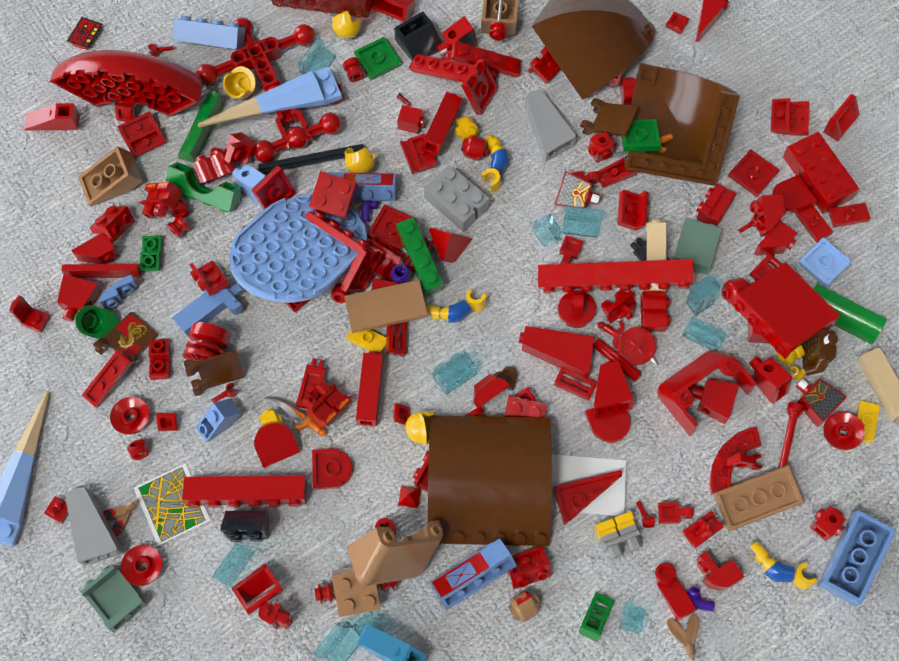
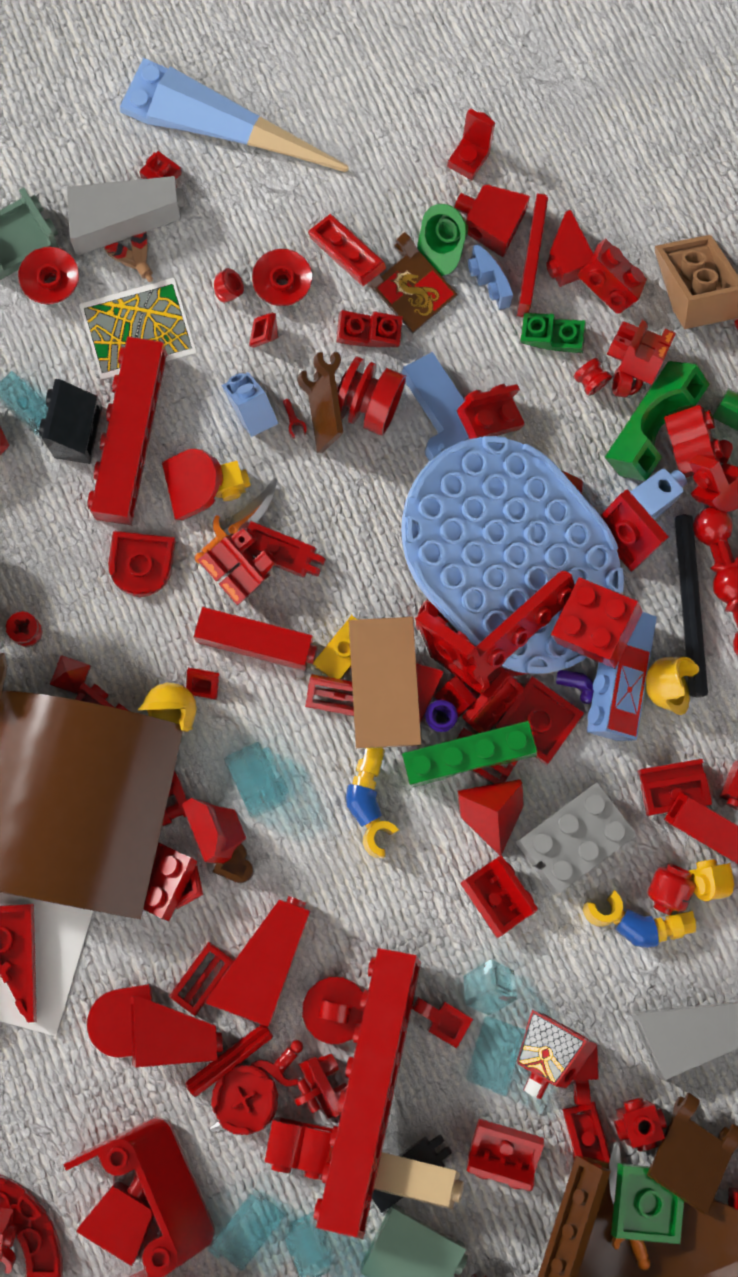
camera: 95 degrees right, 10 degrees up
none -> red bracket [460,855,538,938]

